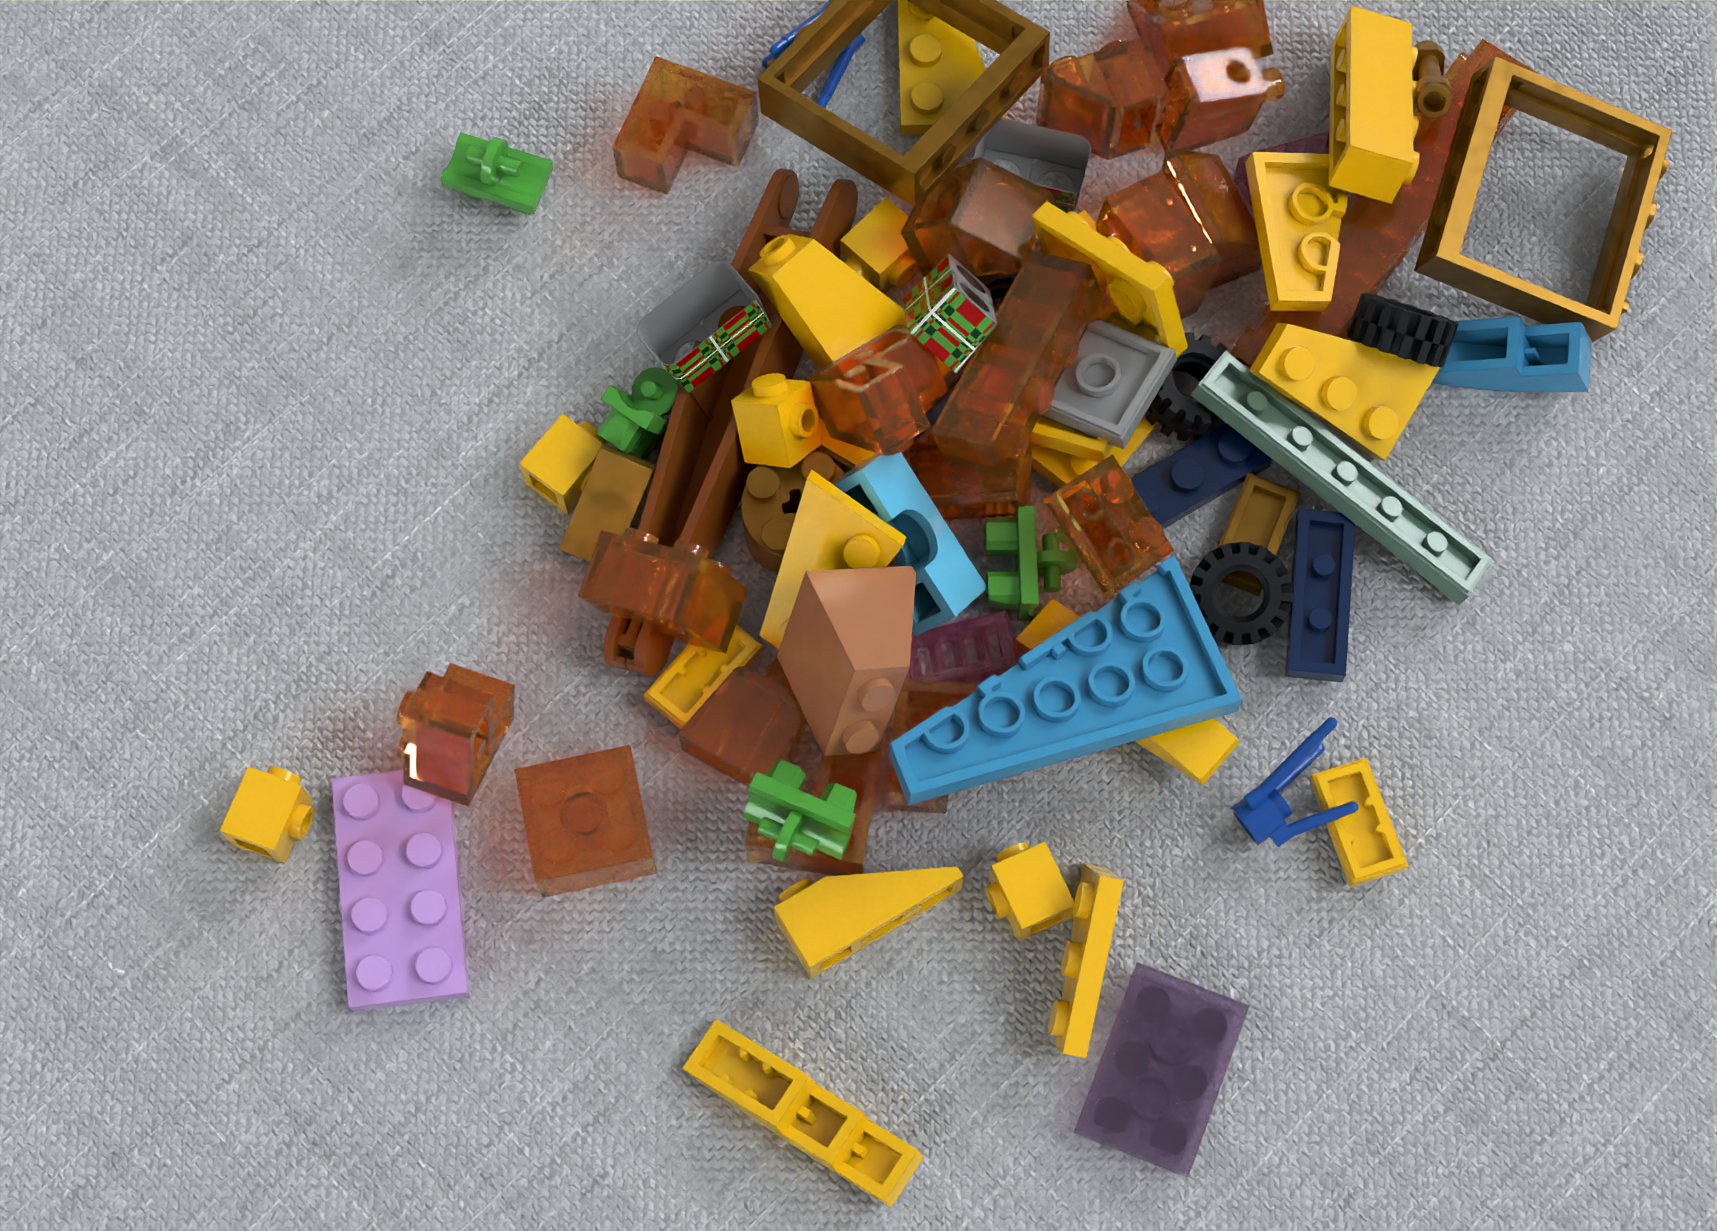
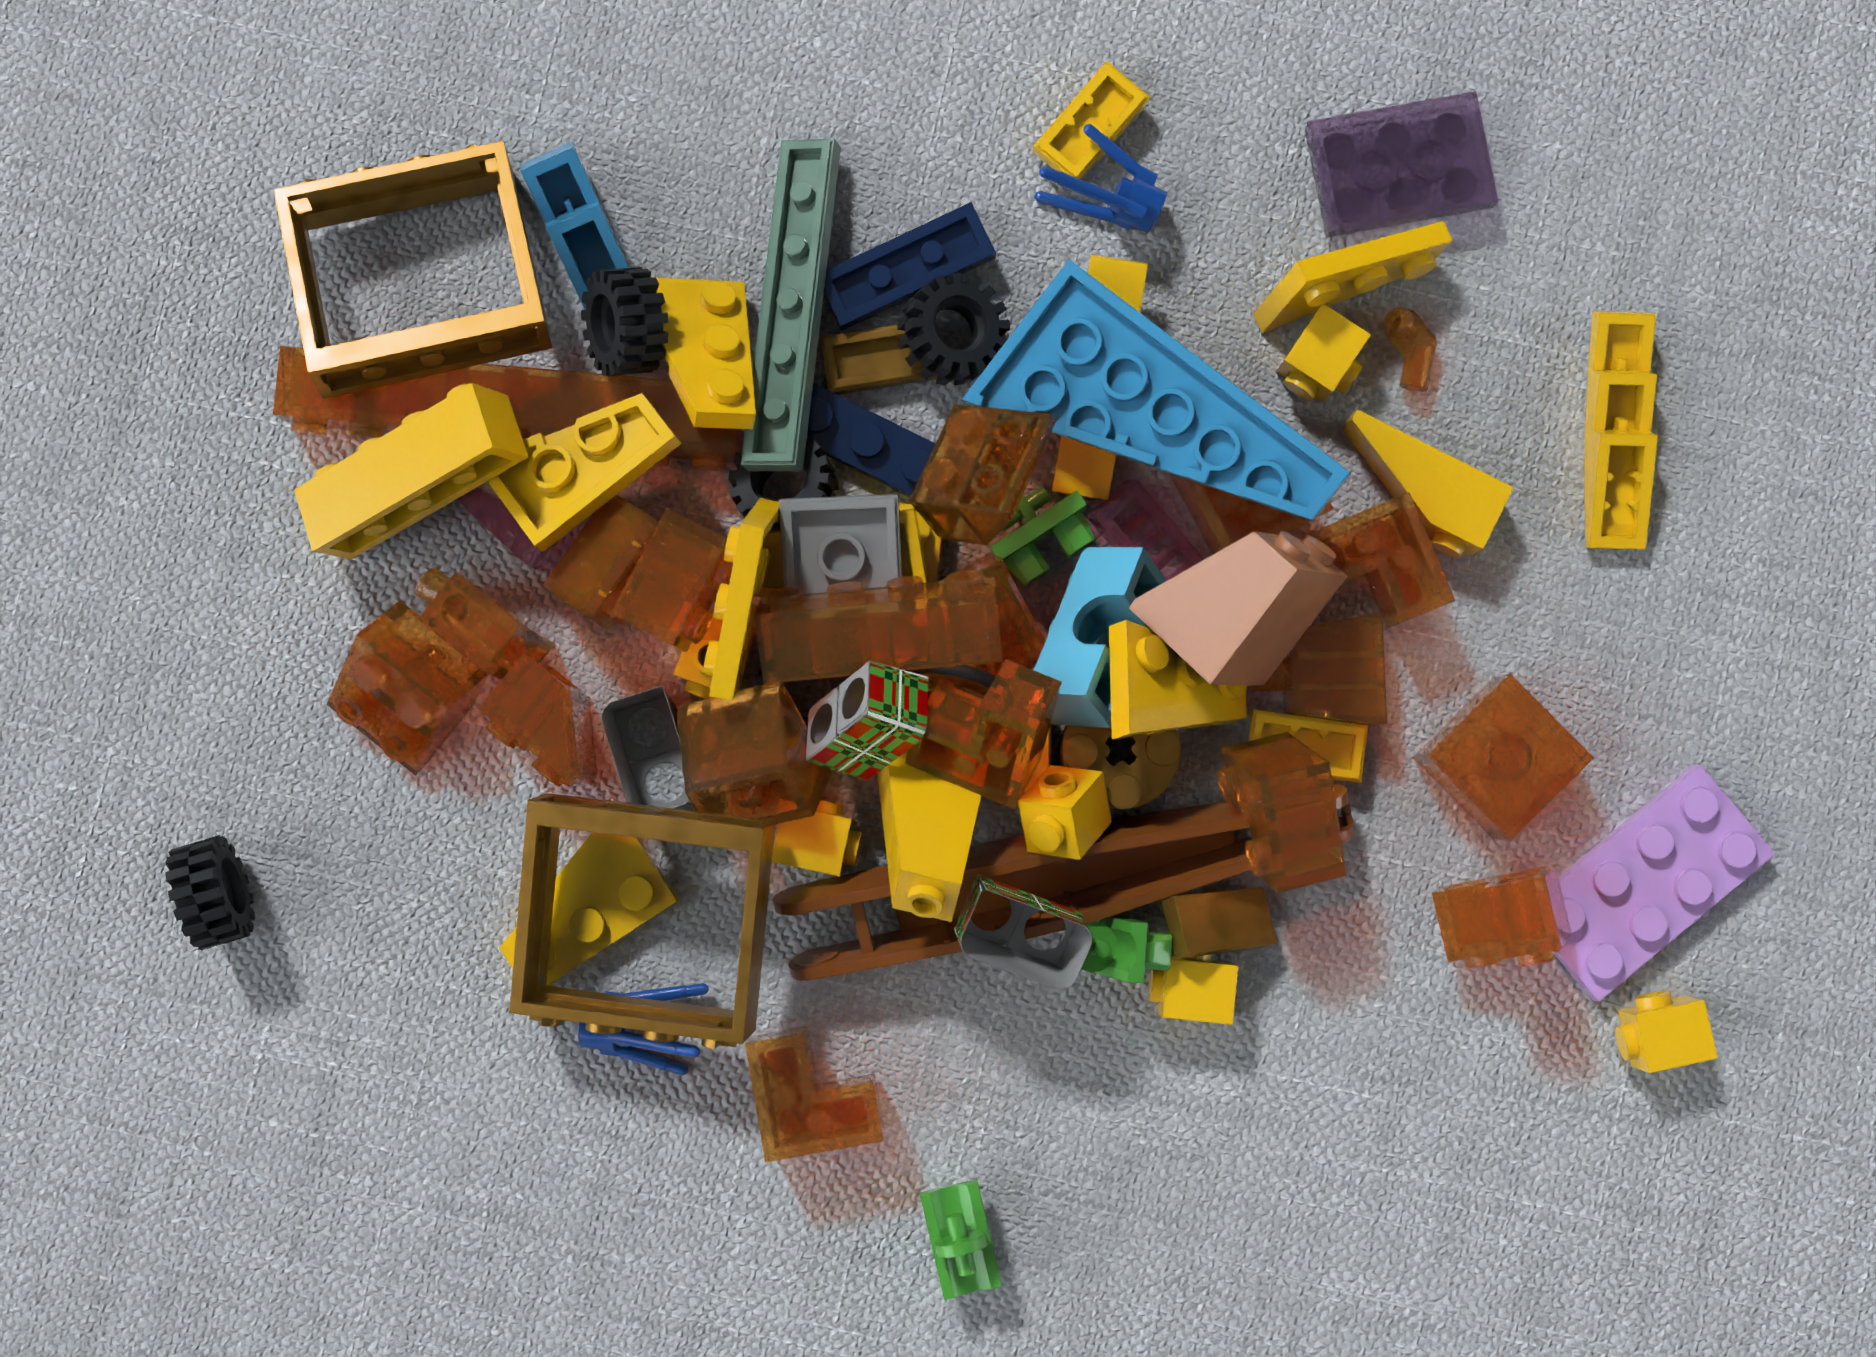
camera: 120 degrees left, 15 degrees up
bright green hips [743,759,857,863] -> none
pearl gold bar [1412,40,1451,118] -> none
none -> clear orange arm [1383,307,1437,392]

